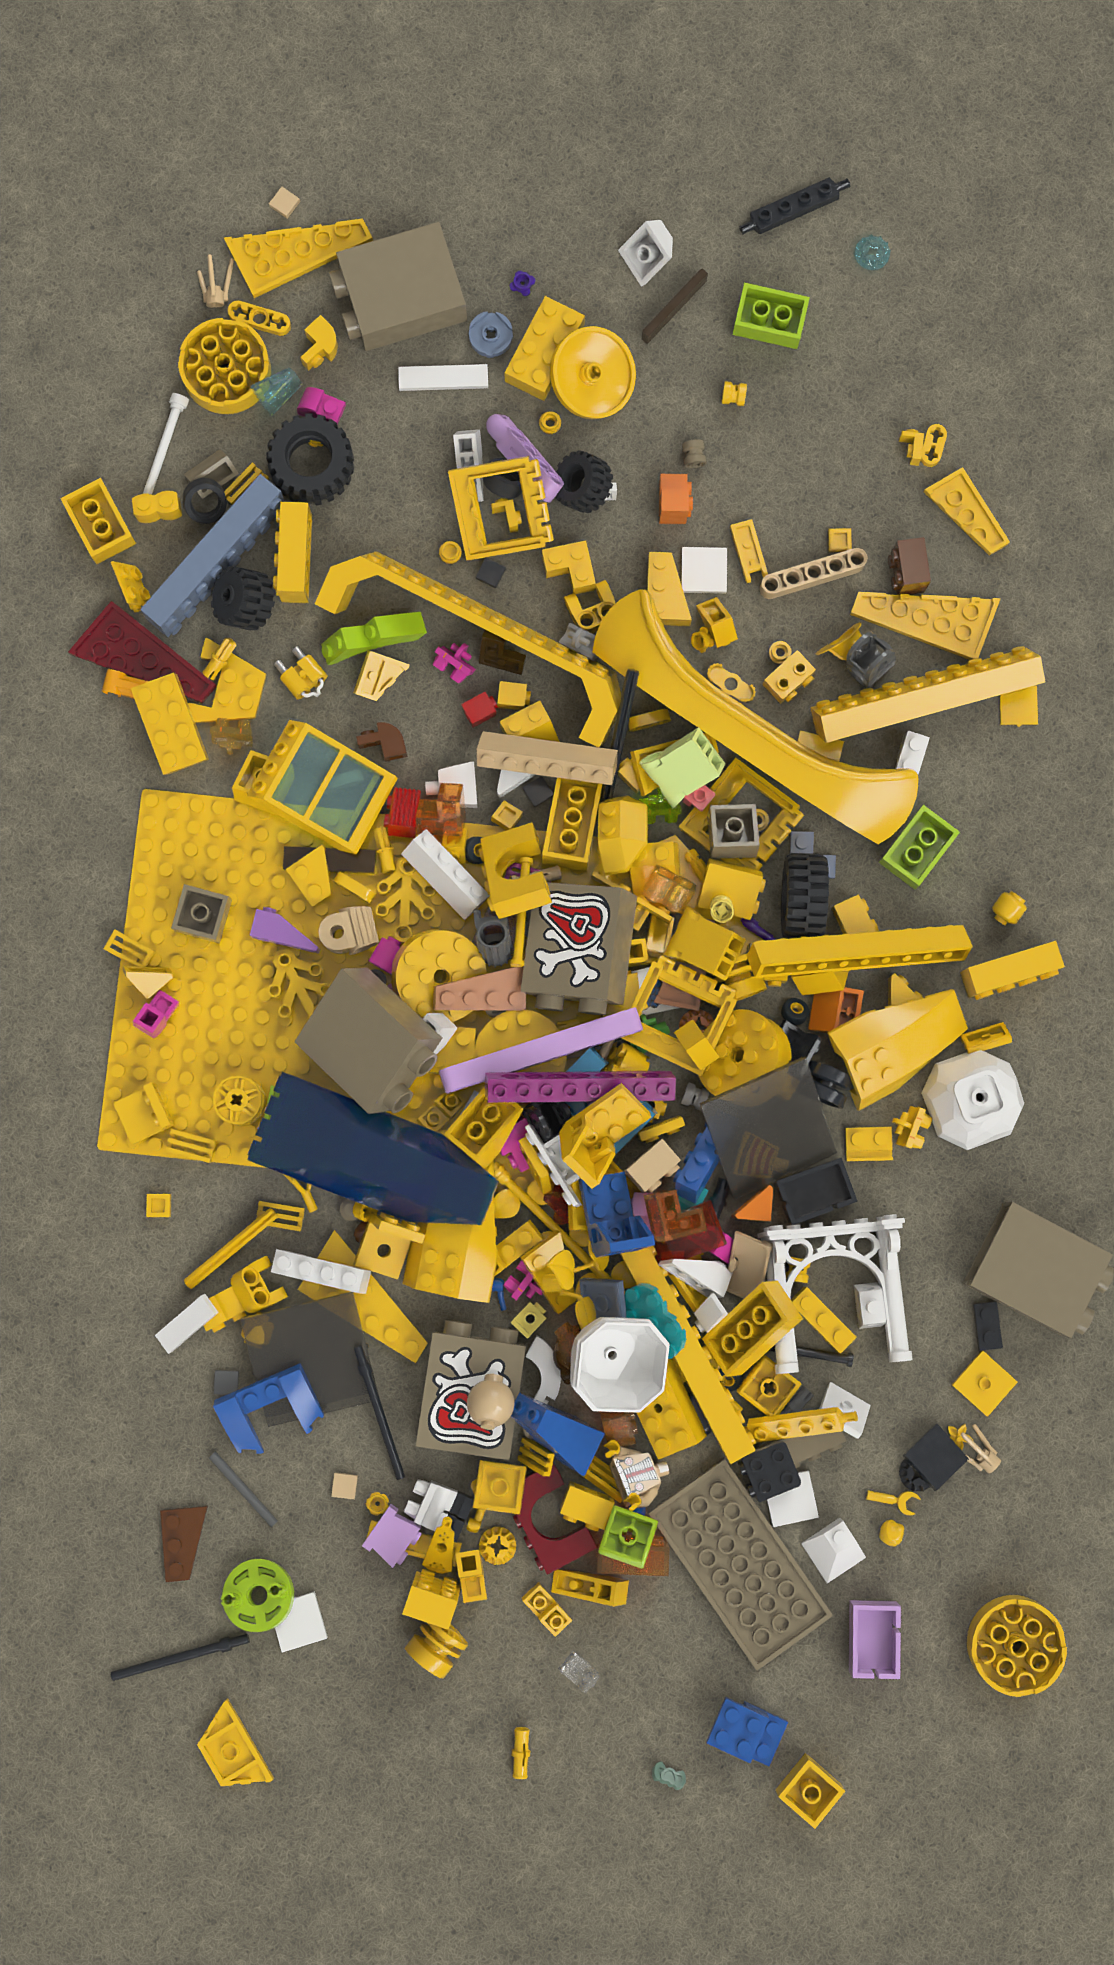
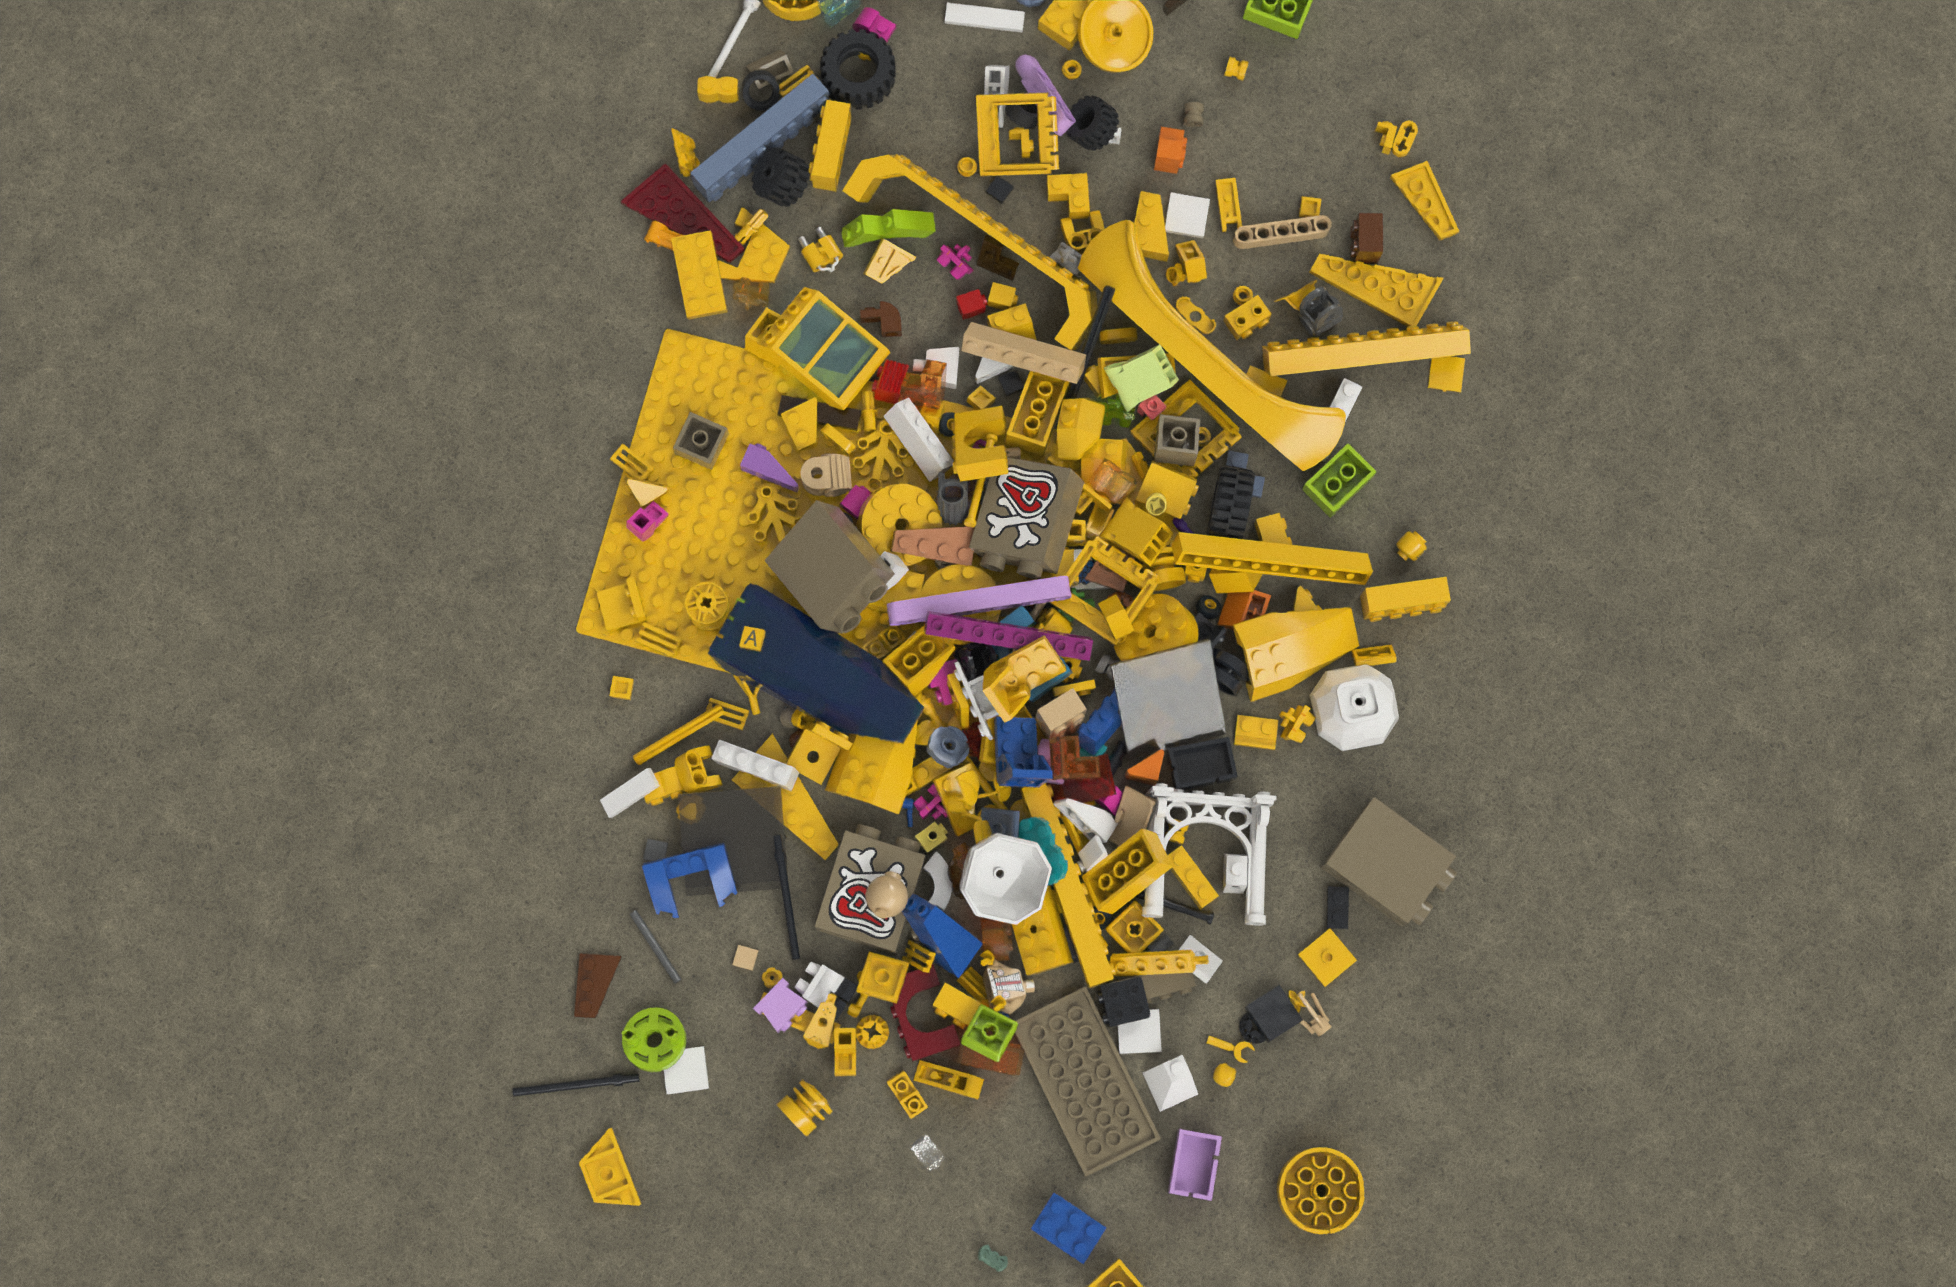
camera: 10 degrees right, 5 degrees down
yellow brick [60,478,136,565] -> none
yellow brick [402,1569,461,1630] -> none
yellow pin [511,1727,531,1779] -> none
none -> yellow tile [739,626,766,652]
none -> sand blue plate [927,726,969,768]

